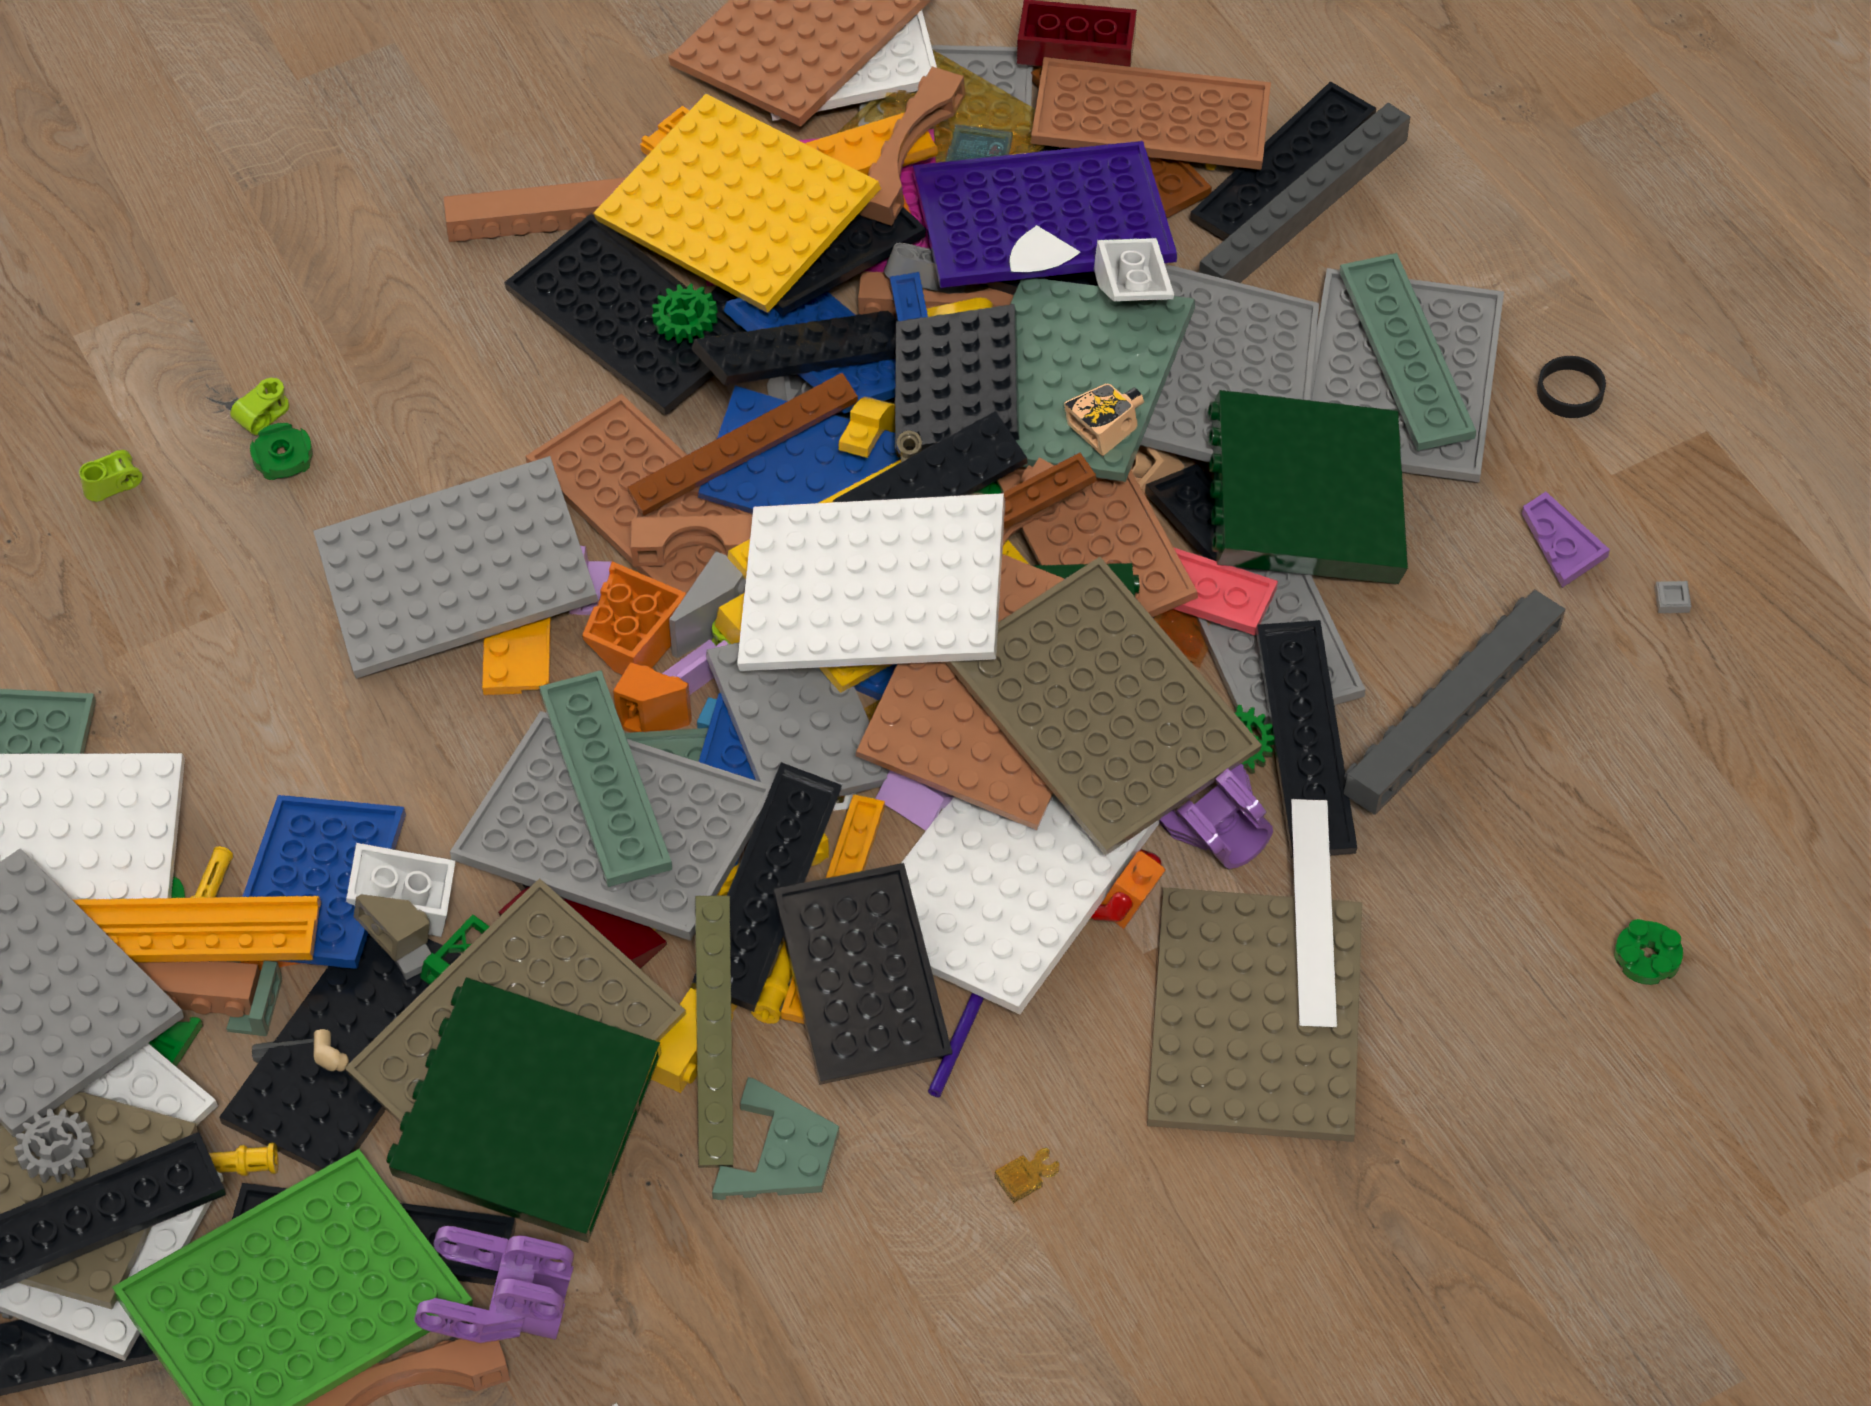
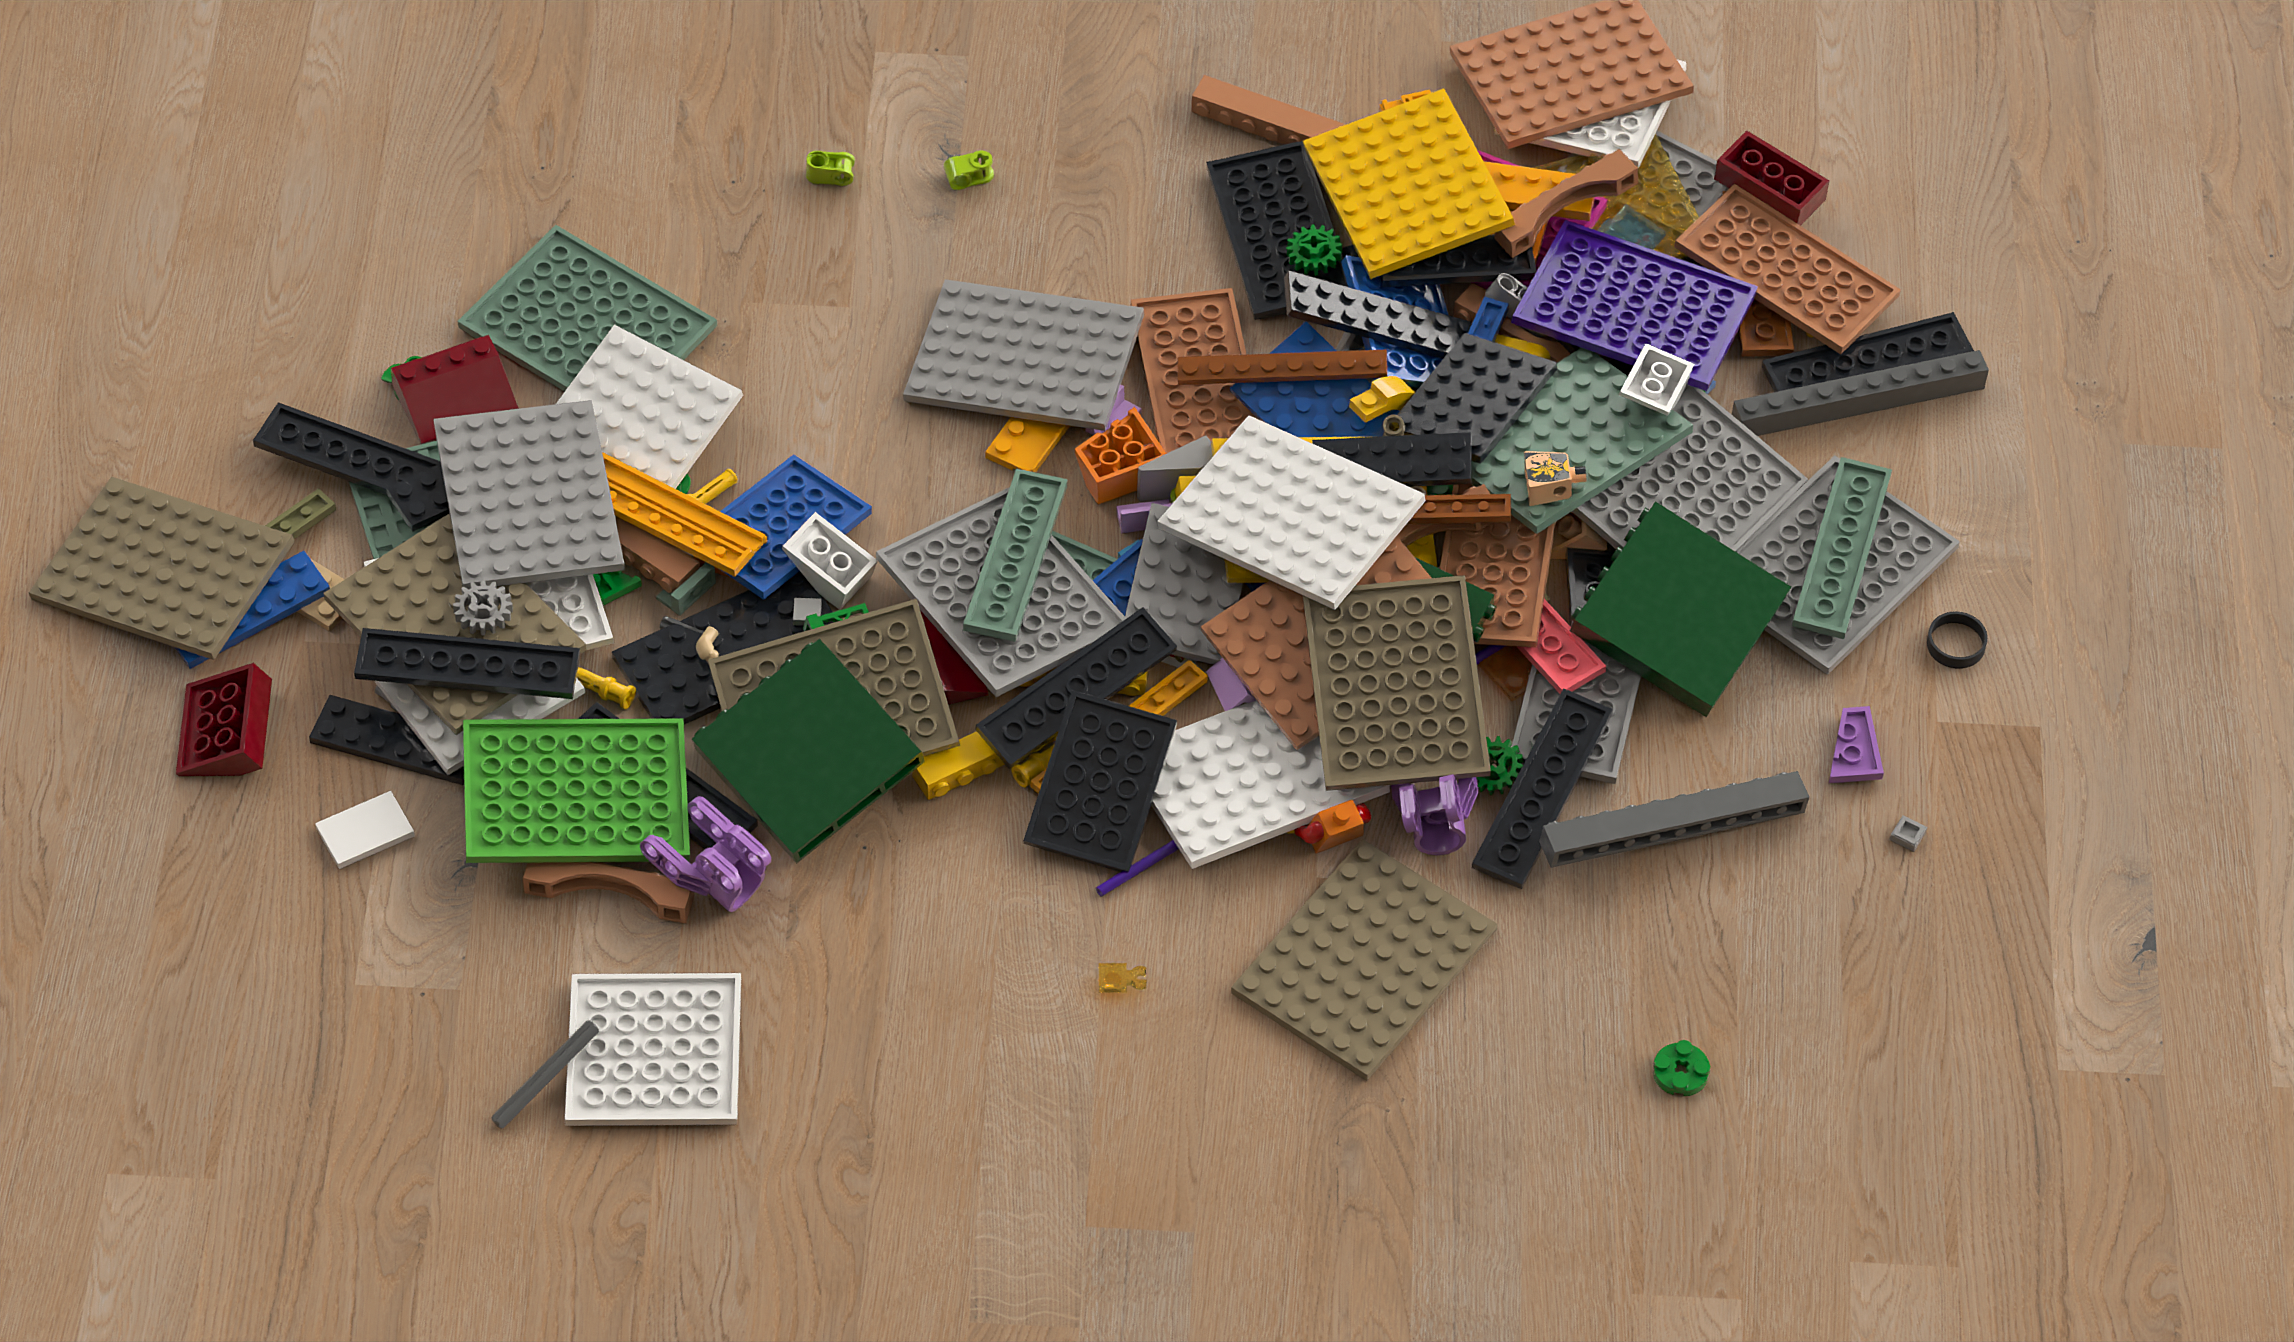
camera: 30 degrees right, 0 degrees up
green plate [250,423,313,480] -> none
dark tan slope [354,894,430,961] -> none
orange slope [613,662,692,733] -> none
nougat arch [631,514,753,567] -> none
olive plate [695,896,733,1168] -> none
sand green wing [712,1077,840,1200] -> none
white sticker [1010,226,1080,272] -> none
white sticker [1291,799,1337,1027] -> none

